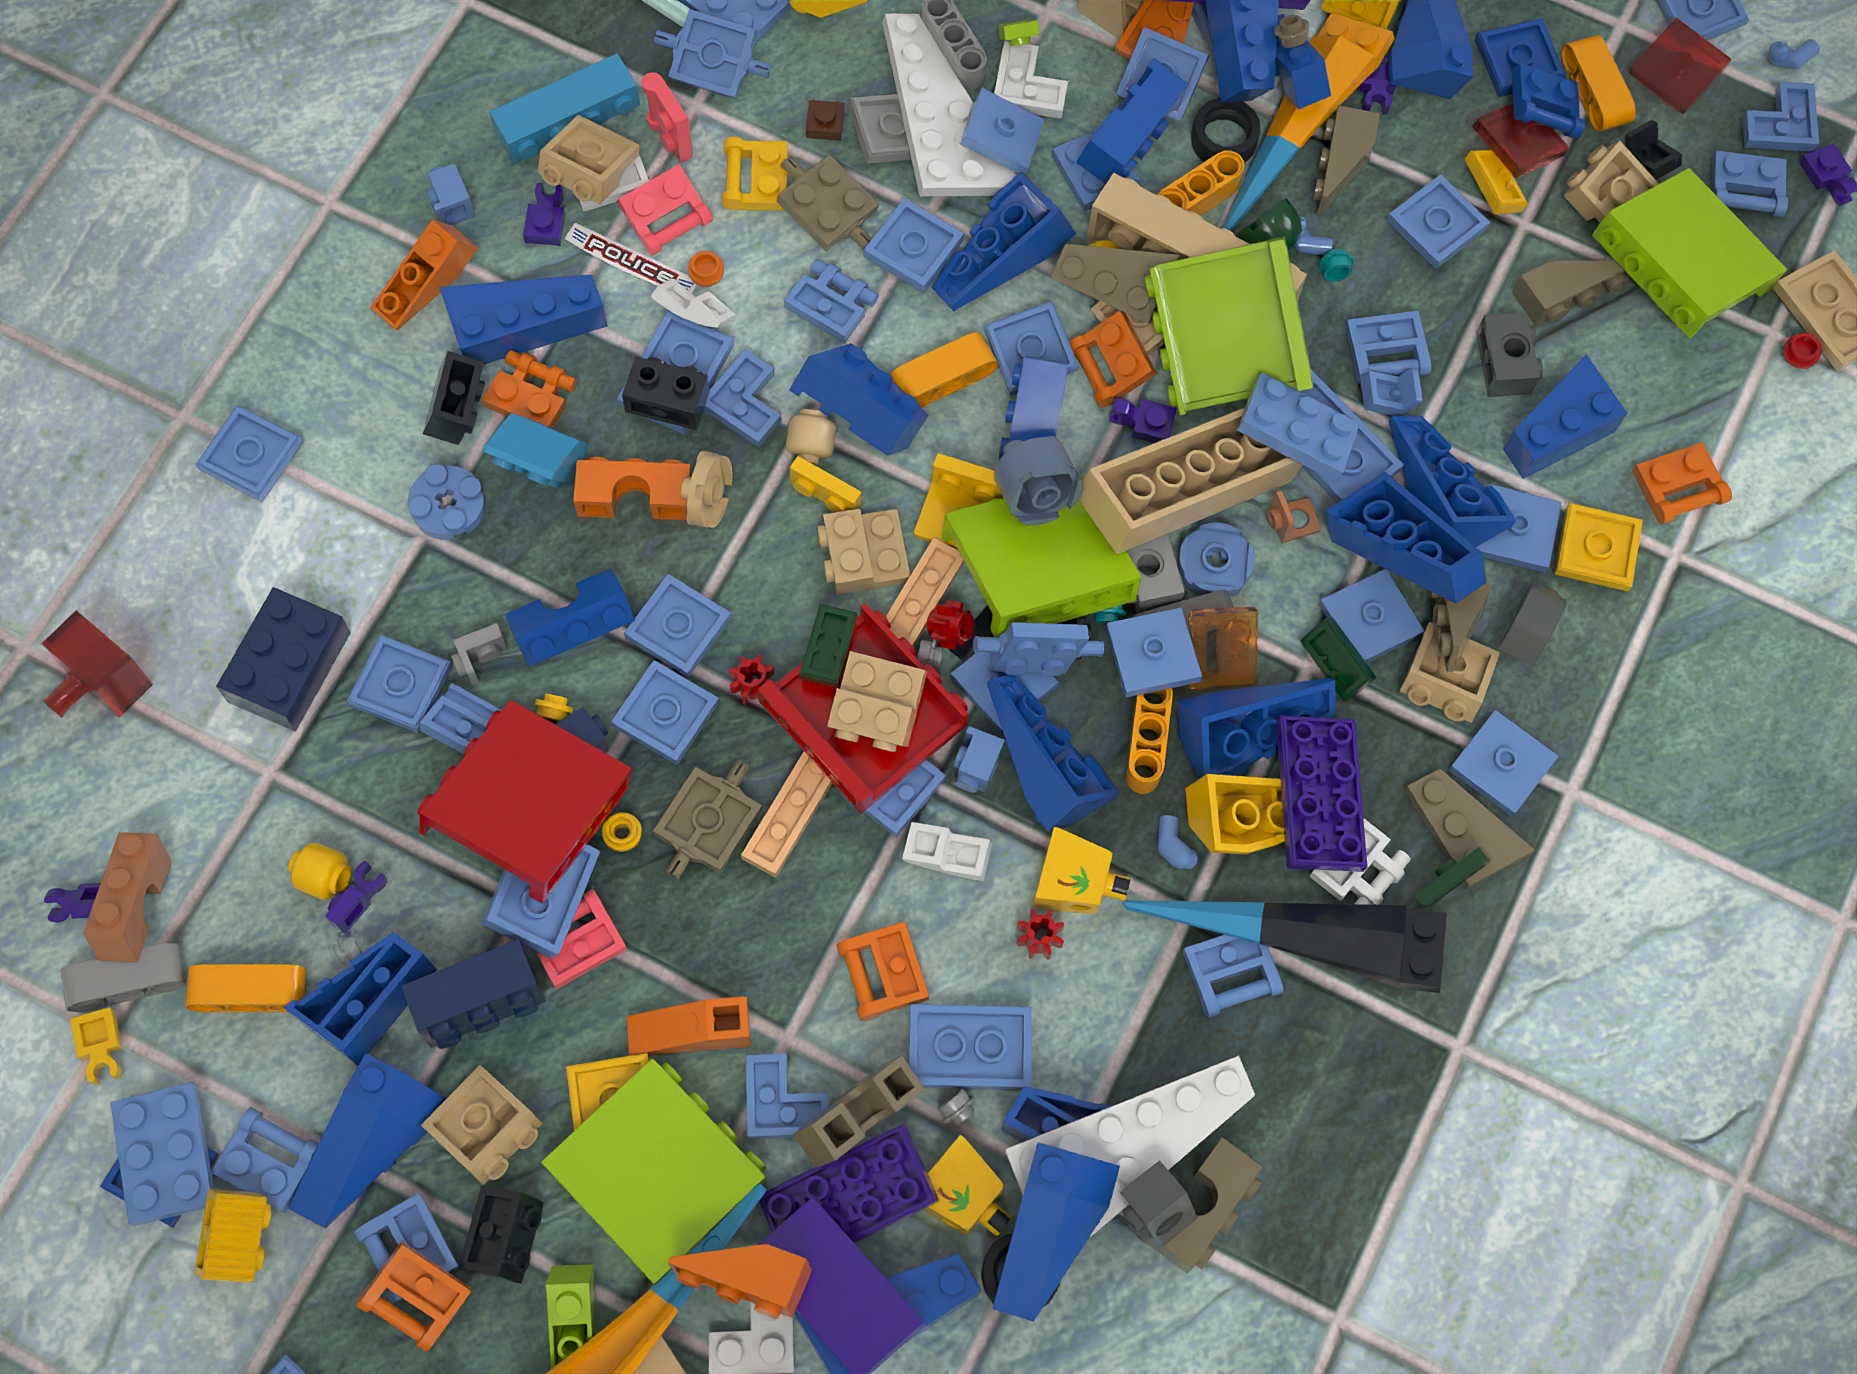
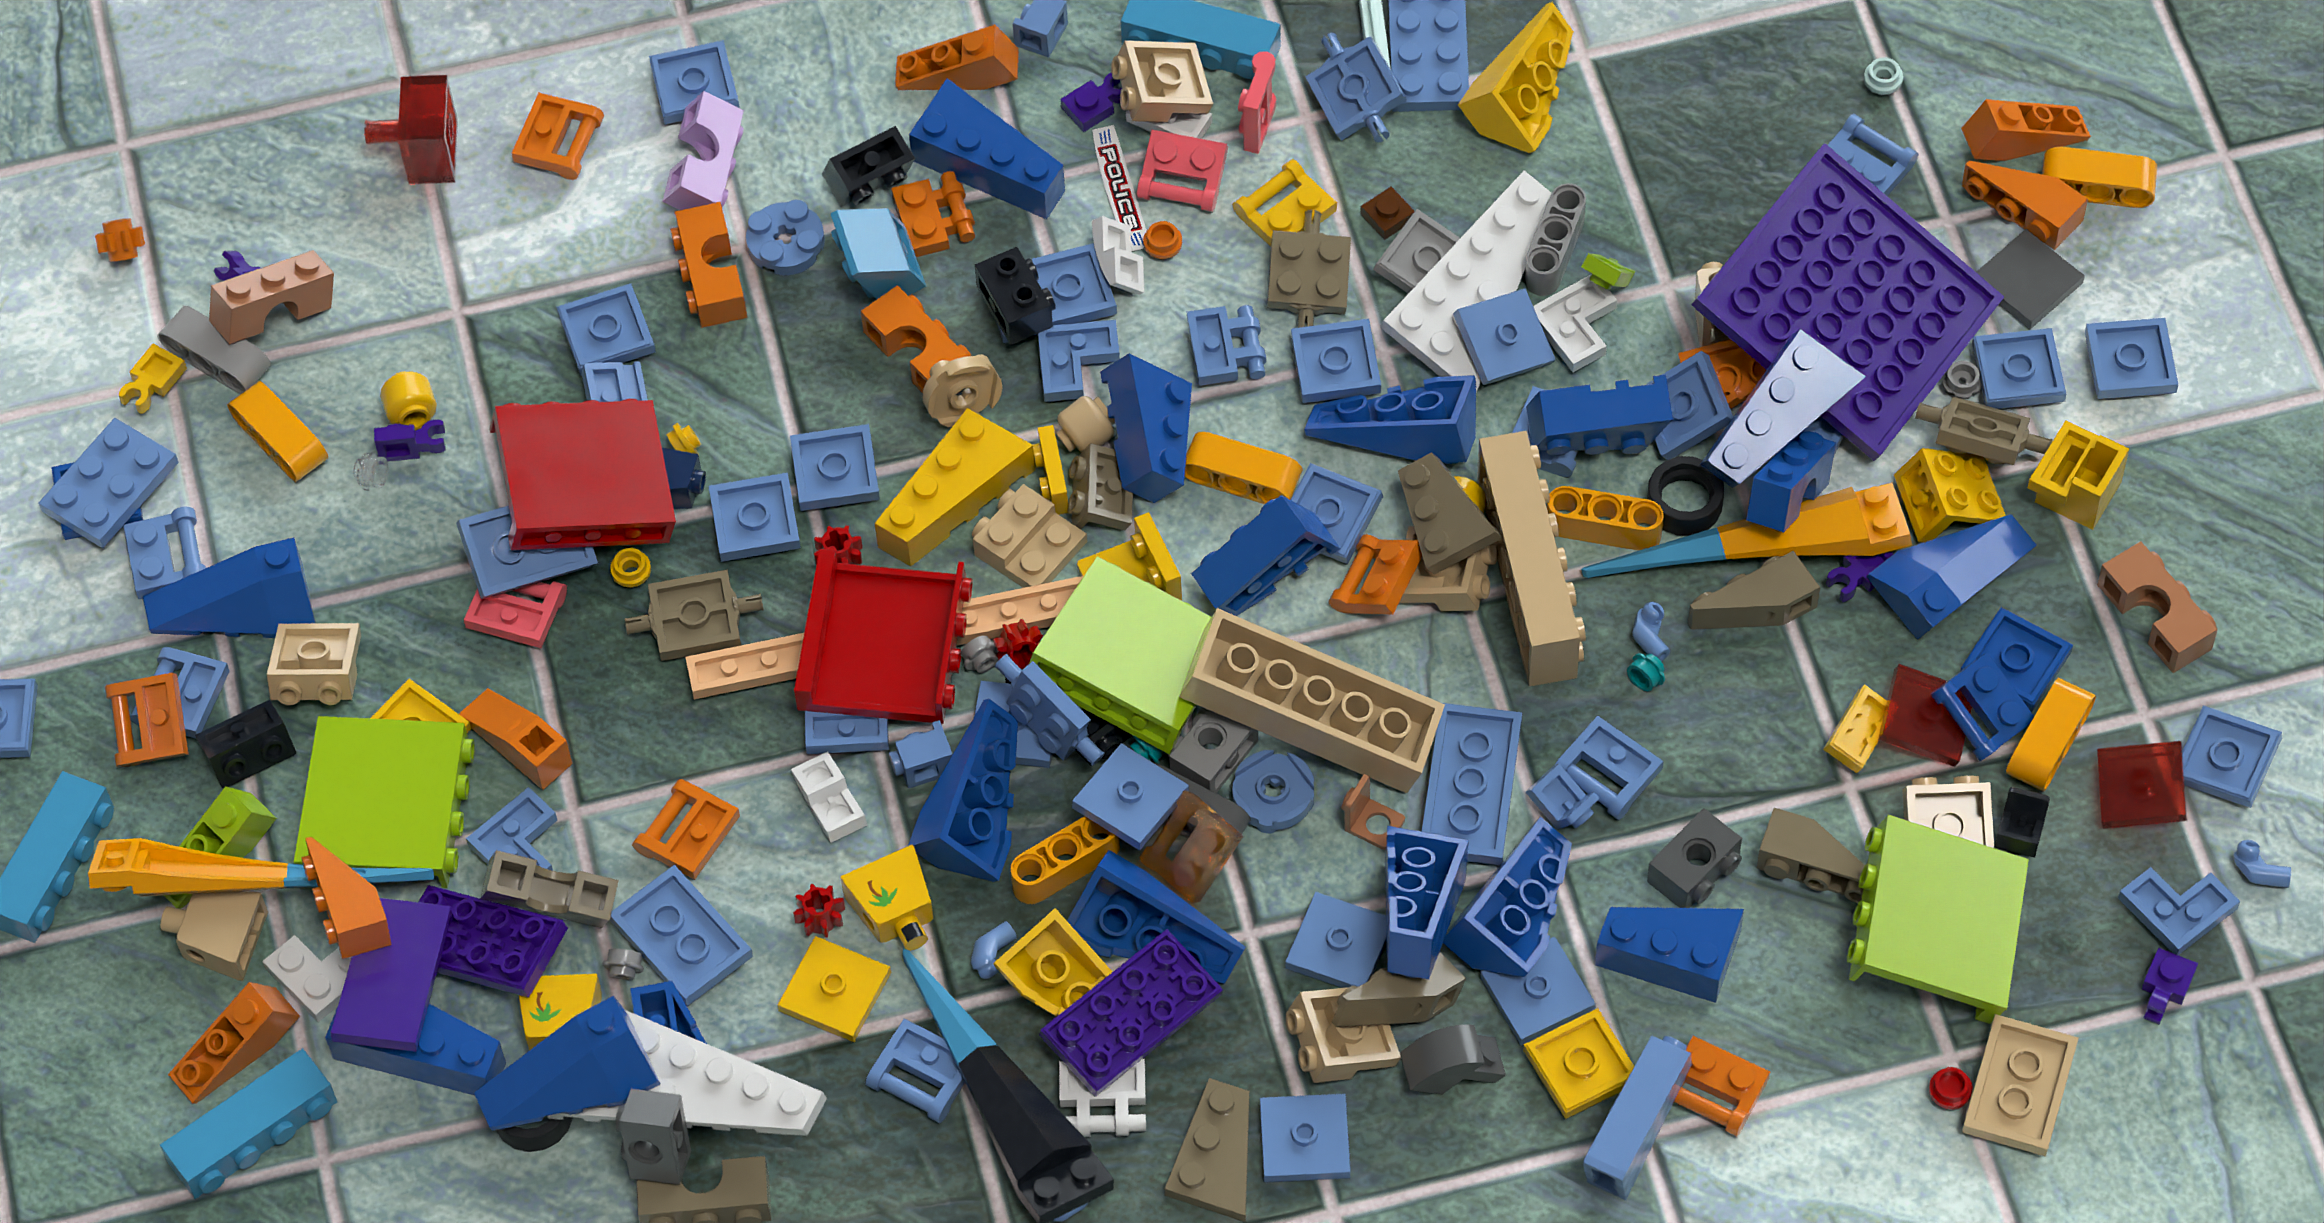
camera: 55 degrees right, 10 degrees down
yellow brick [194,1189,271,1283] -> none
dark blue brick [216,587,351,732] -> none
blue wedge [283,932,437,1066] -> none
dark blue brick [401,939,546,1049] -> none
light grey bracket [451,623,507,685] -> none
blue arch [504,568,635,667] -> none
dark green plate [800,604,858,688] -> none
tan plate [827,651,927,752] -> none
sand blue brick [994,436,1083,525] -> none
dark purple plate [1109,398,1177,443] -> none
lime panel [1145,237,1313,415] -> none
dark green cylinder [1235,198,1302,259] -> none
medium blue plate [1237,372,1360,482] -> none
dark tan plate [1274,15,1310,48] -> none
dark green plate [1300,617,1377,702] -> none
medium blue plate [1387,174,1490,269] -> none
dark green plate [1415,847,1491,907] -> none
medium blue plate [1711,151,1788,218] -> none
none -> orange plate [512,92,604,180]
none -> lavender arch [663,91,744,210]
none -> orange arch [670,202,747,328]
none -> yellow plate [777,936,891,1042]
none -> yellow wedge [875,408,1035,567]
none -> dark tan bracket [1068,443,1133,531]
none -> medium blue slope [1583,1035,1692,1200]

